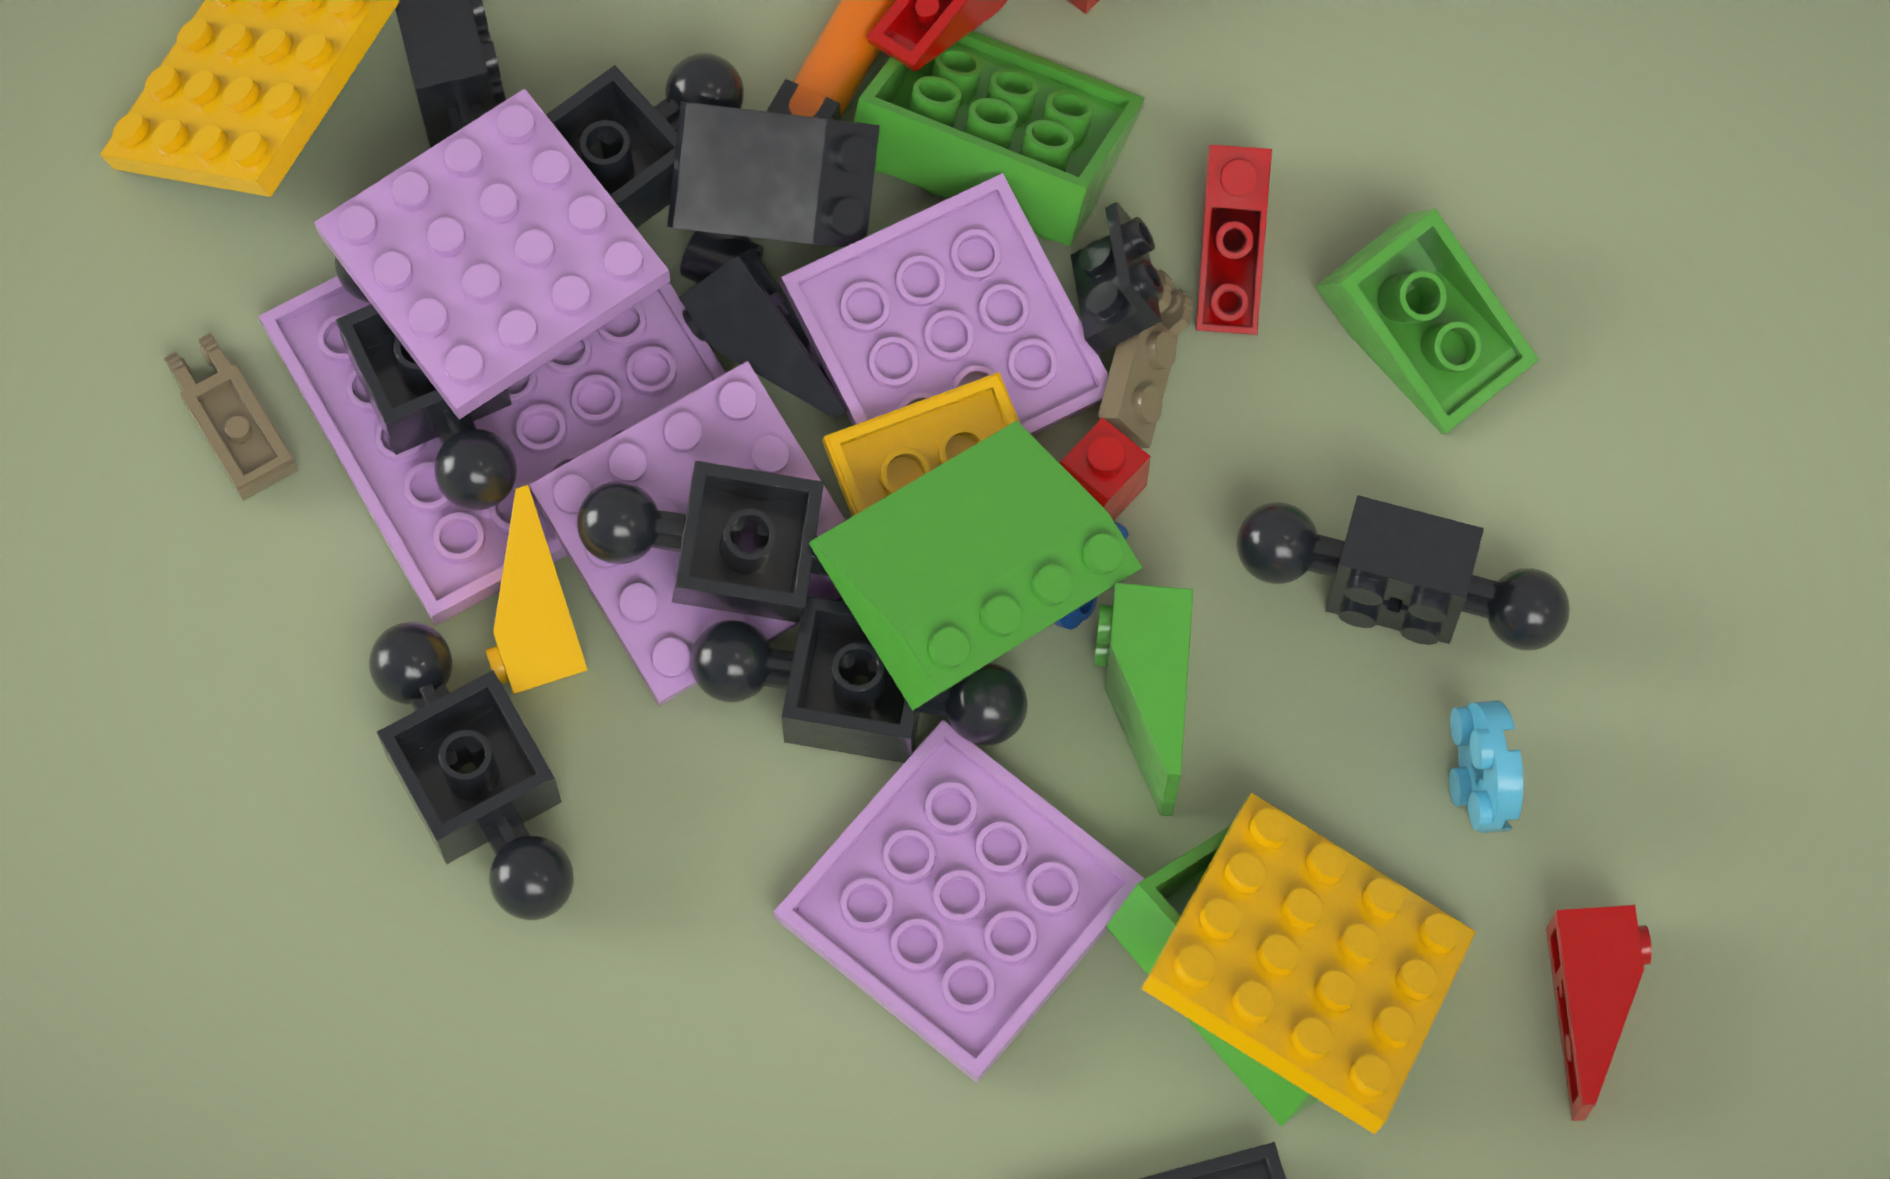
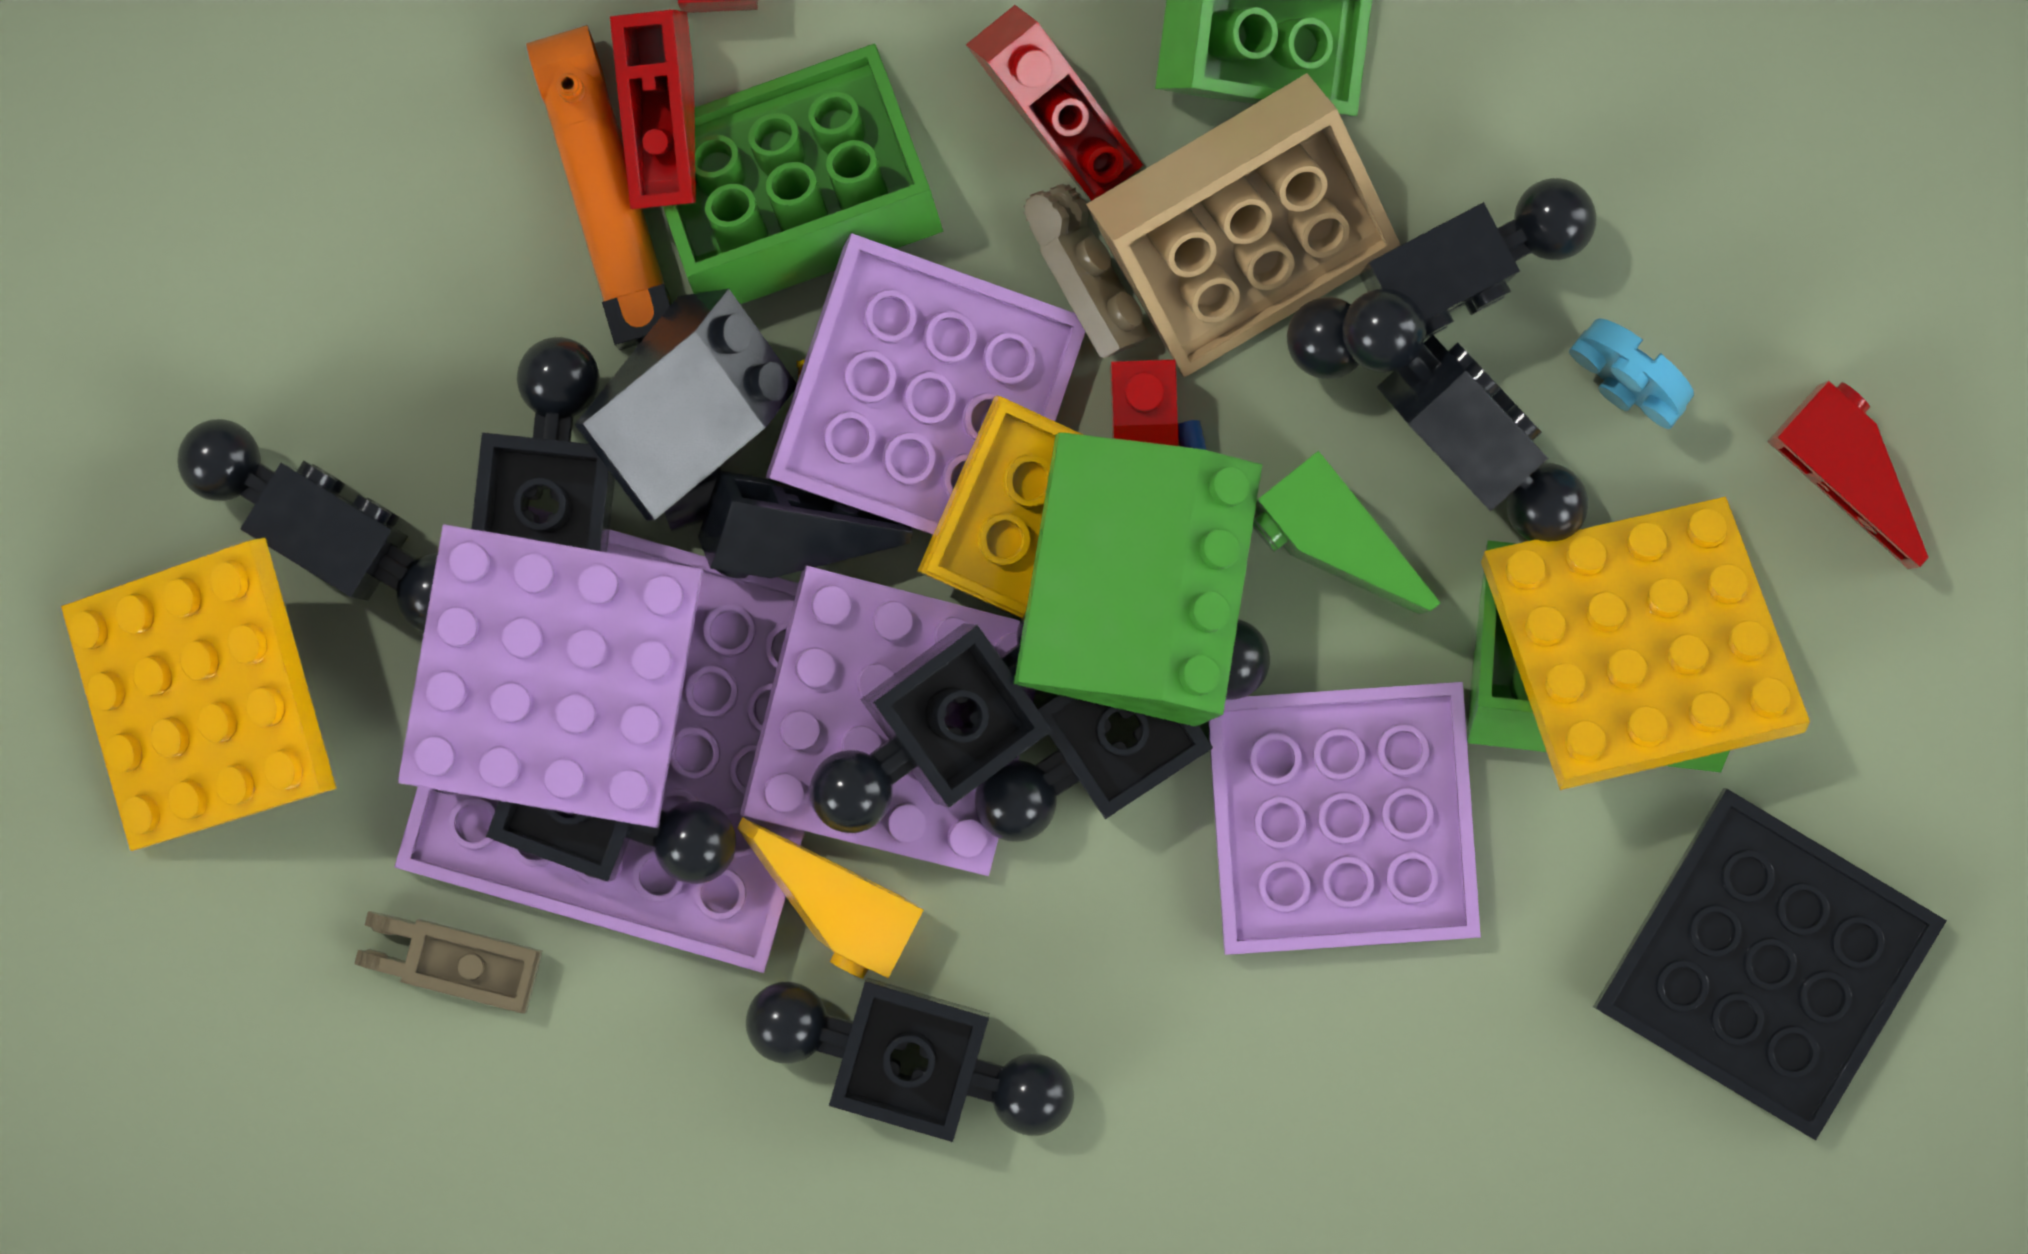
camera: 45 degrees left, 20 degrees up
black bracket [1070,202,1163,354] -> none
none -> tan slope [1086,73,1401,378]
none -> black brick [1342,289,1588,542]

